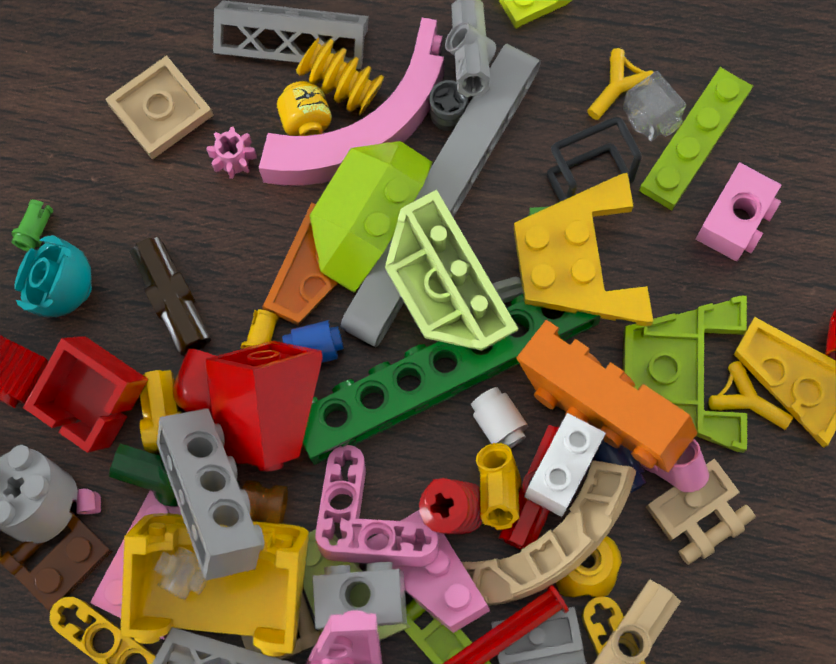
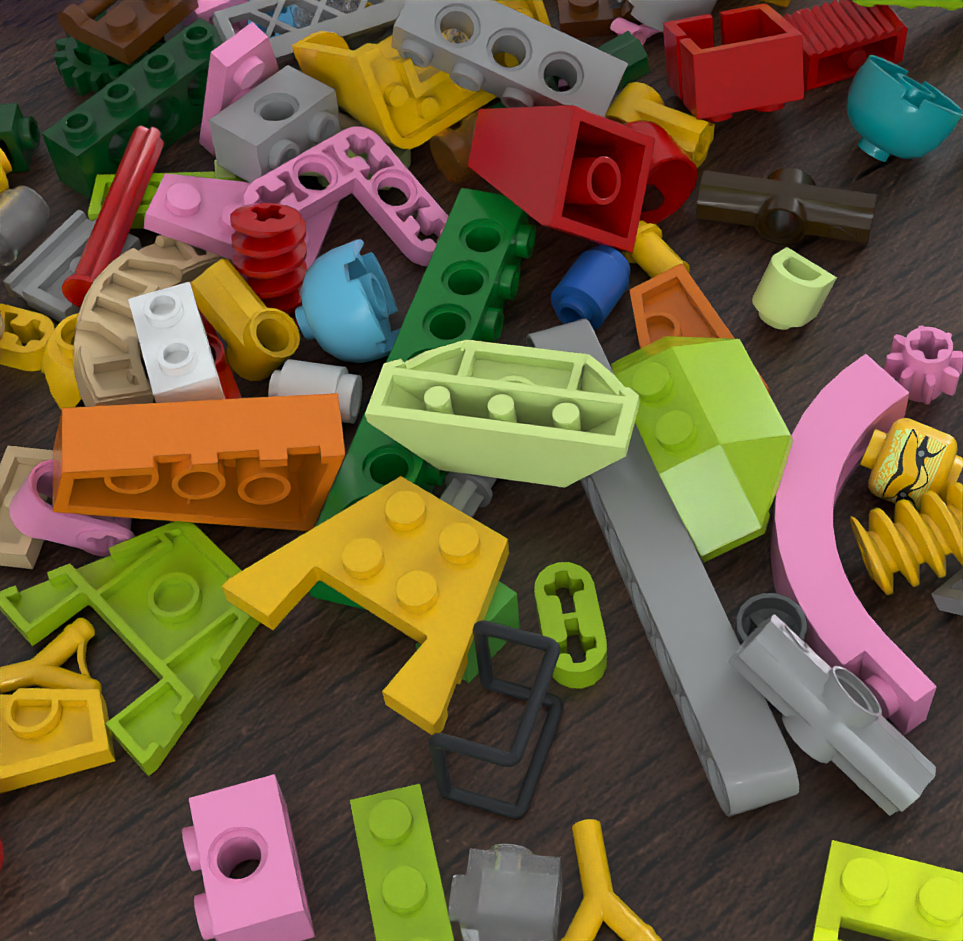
camera: 135 degrees right, 20 degrees down
none -> medium azure cylinder [295,239,401,363]
none -> lime beam [534,562,607,688]
none -> yellowish green plate [752,247,837,330]

